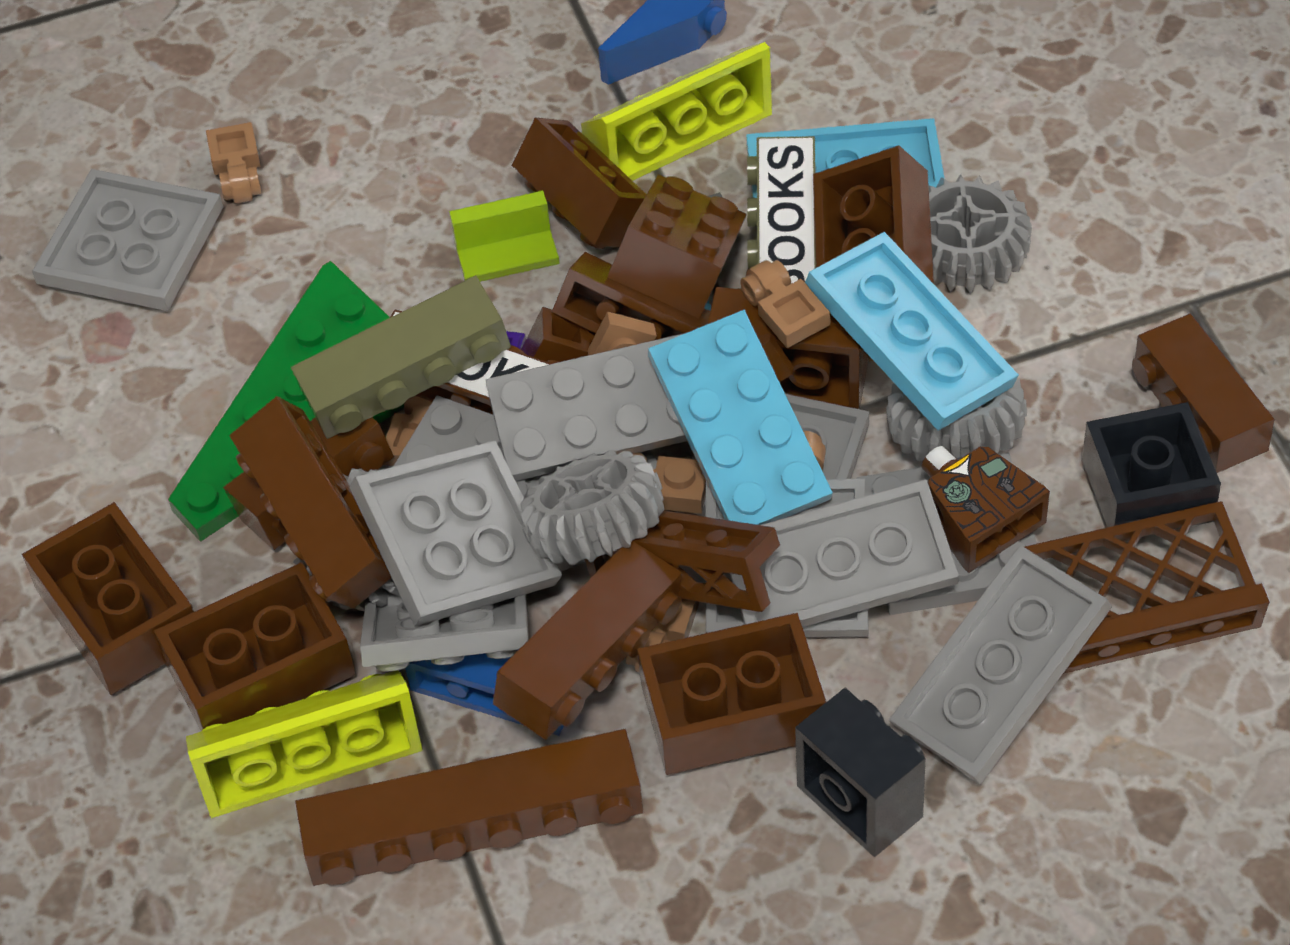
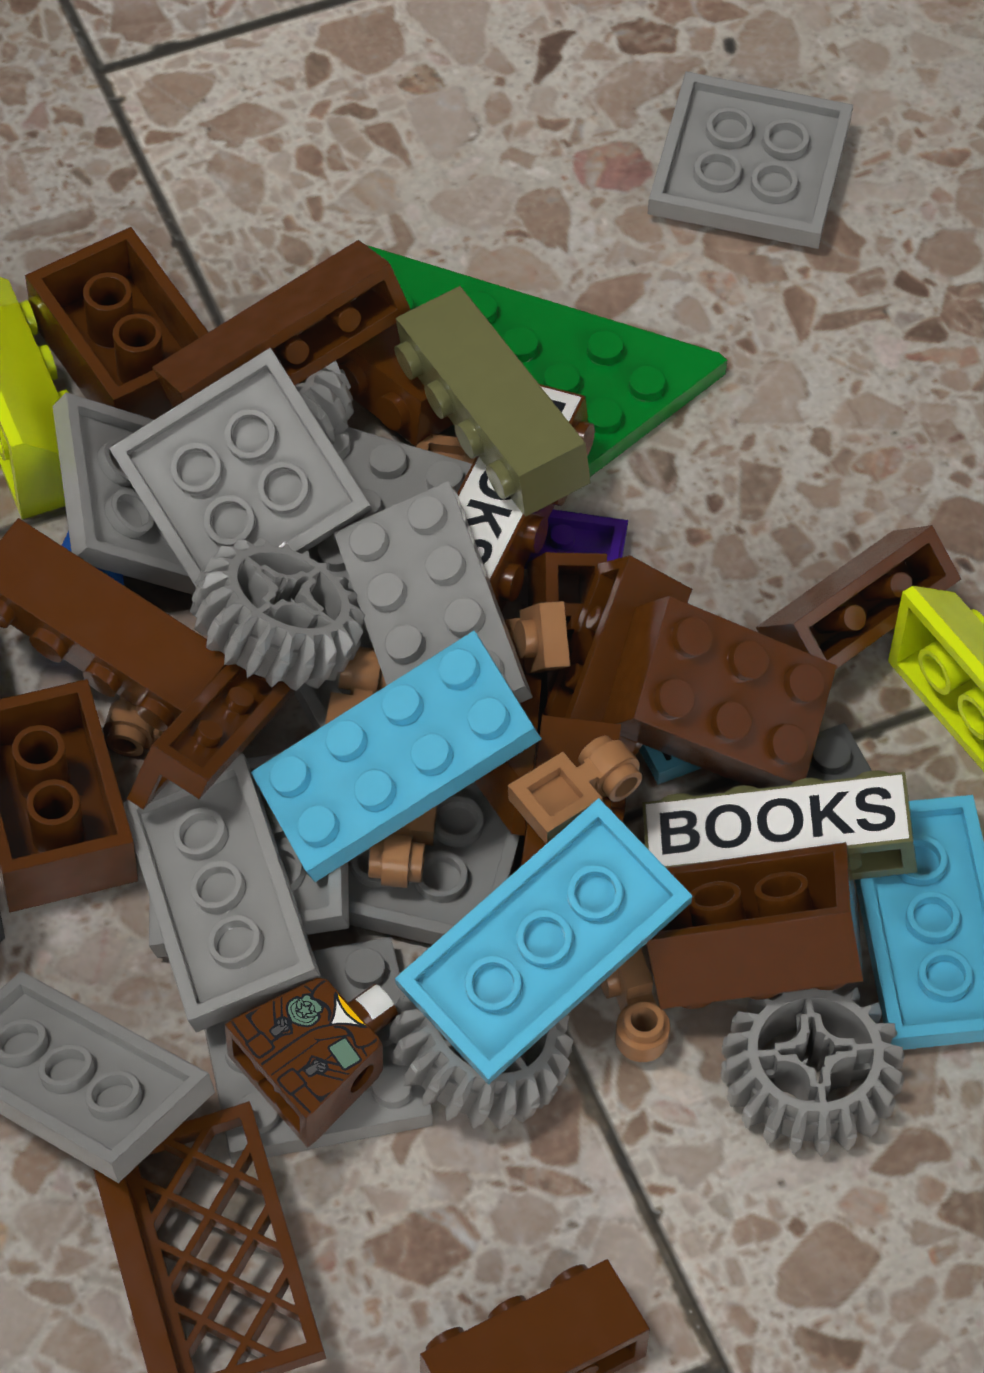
camera: 80 degrees right, 5 degrees up
reddish brown brick [22,502,194,695] -> none
medium nougat plate [206,122,261,204] -> none
lime panel [449,191,560,282] -> none
black brick [1082,402,1221,530] -> none

